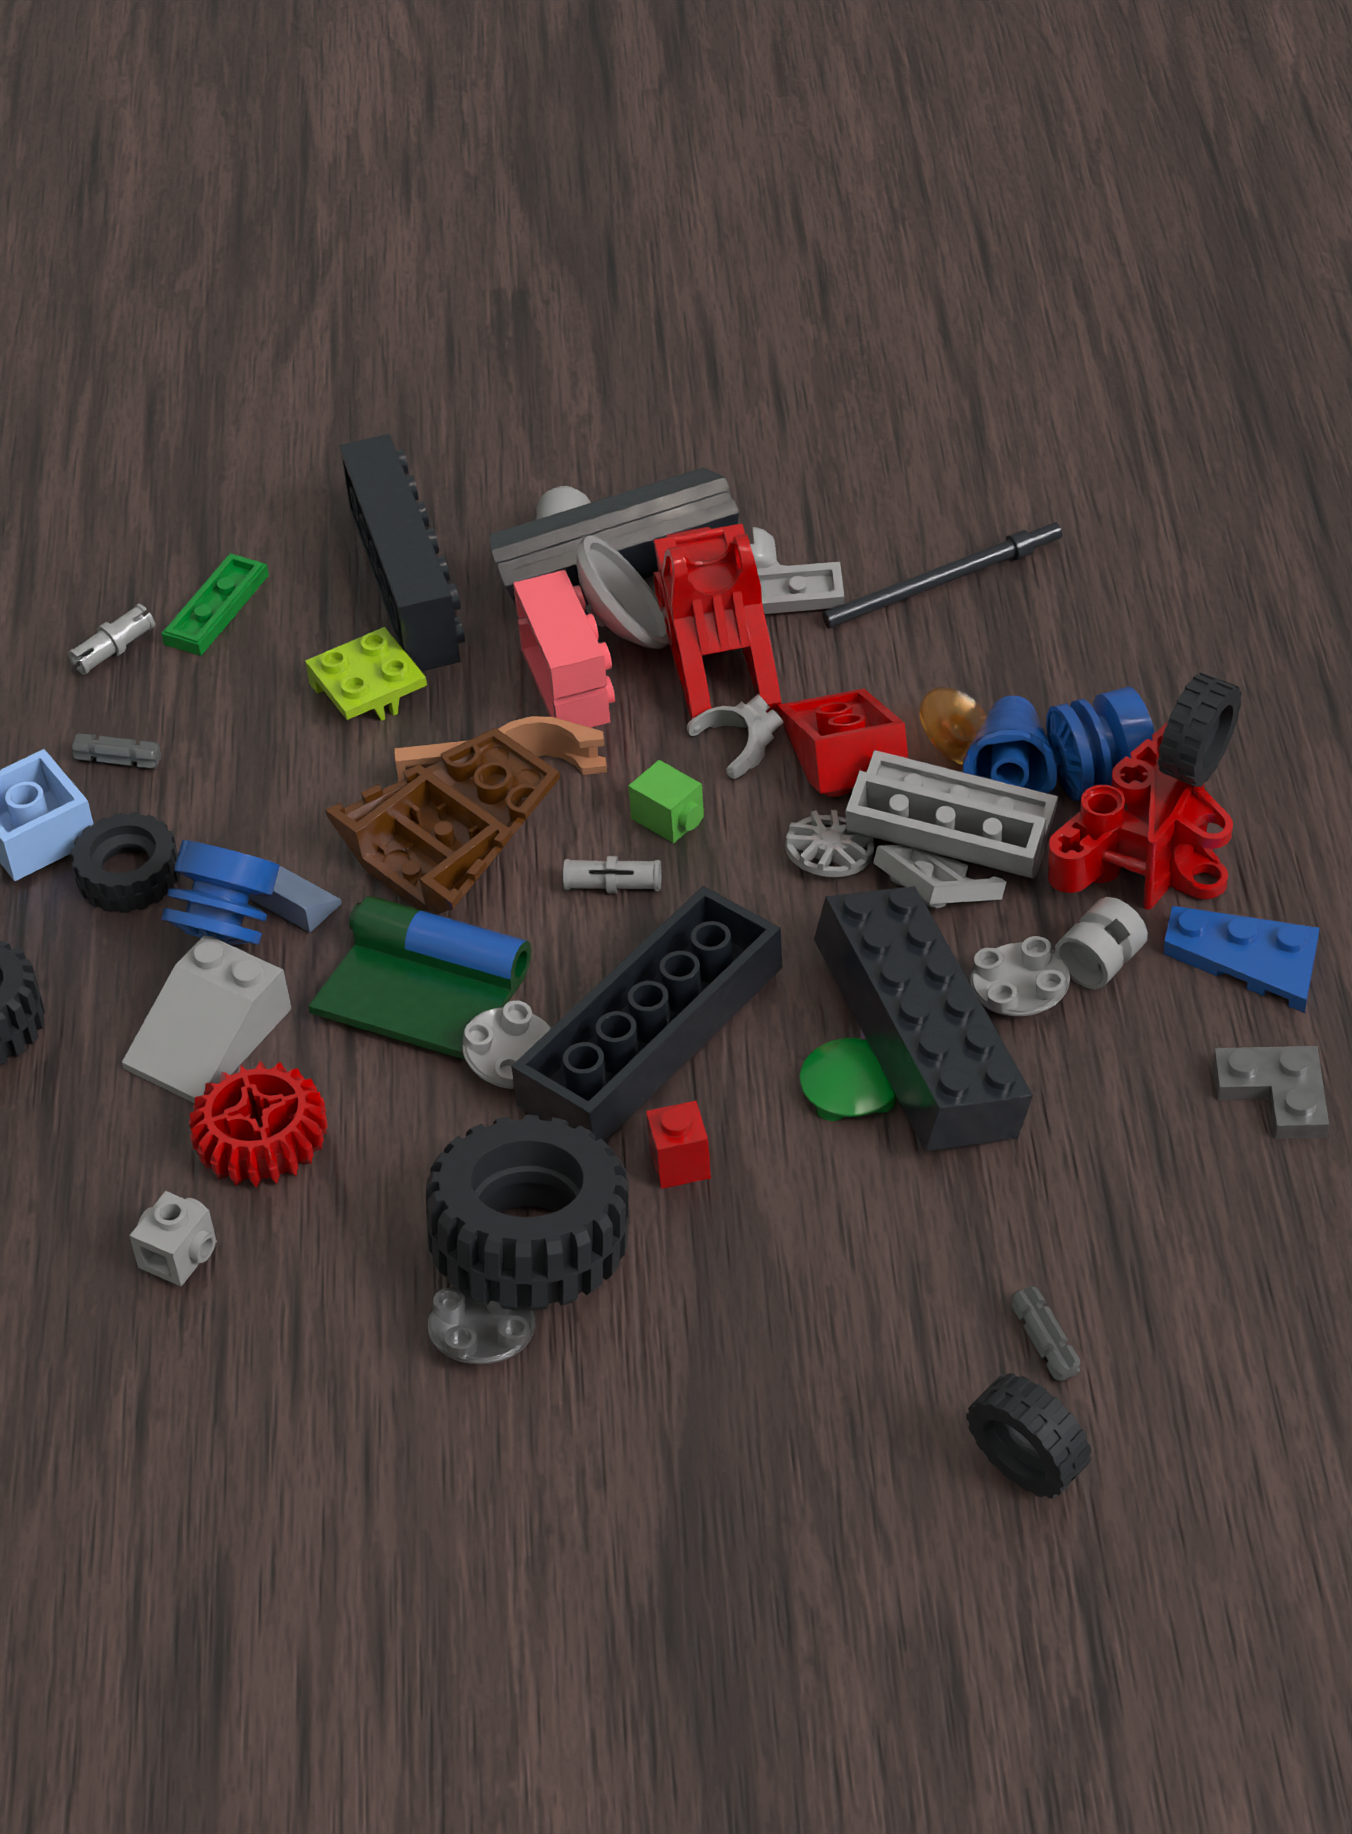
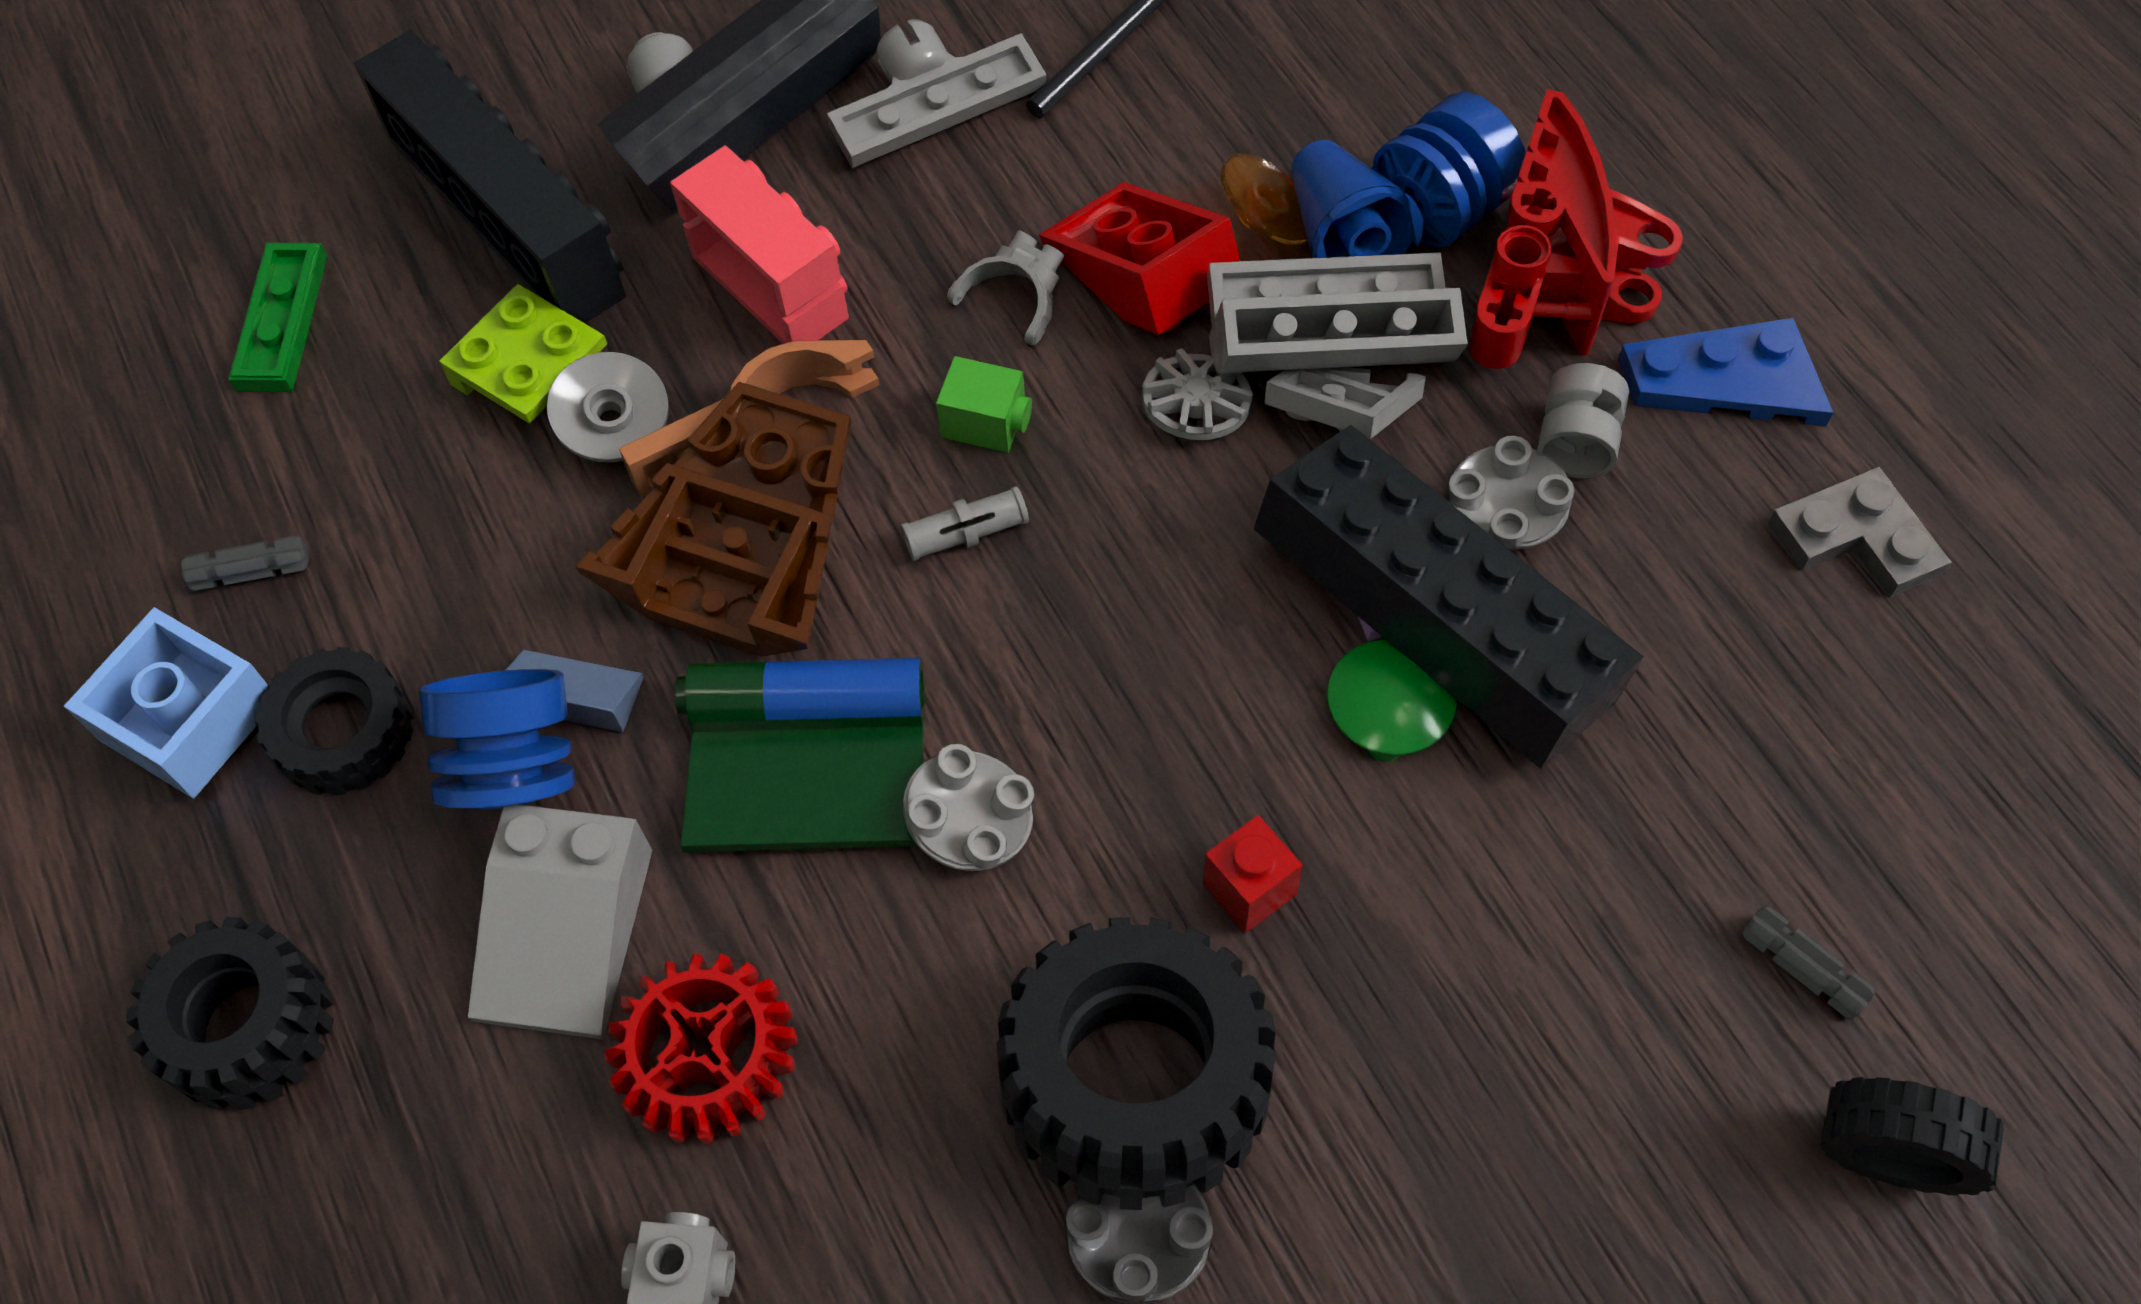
camera: 25 degrees left, 15 degrees up
light grey pin [68,603,155,675] -> none
black brick [511,886,782,1142] -> none
light grey dish [576,536,669,649] -> none
red piece [653,523,782,720] -> none
black tyre [1158,672,1242,787] -> none
none -> light grey dish [547,352,669,462]

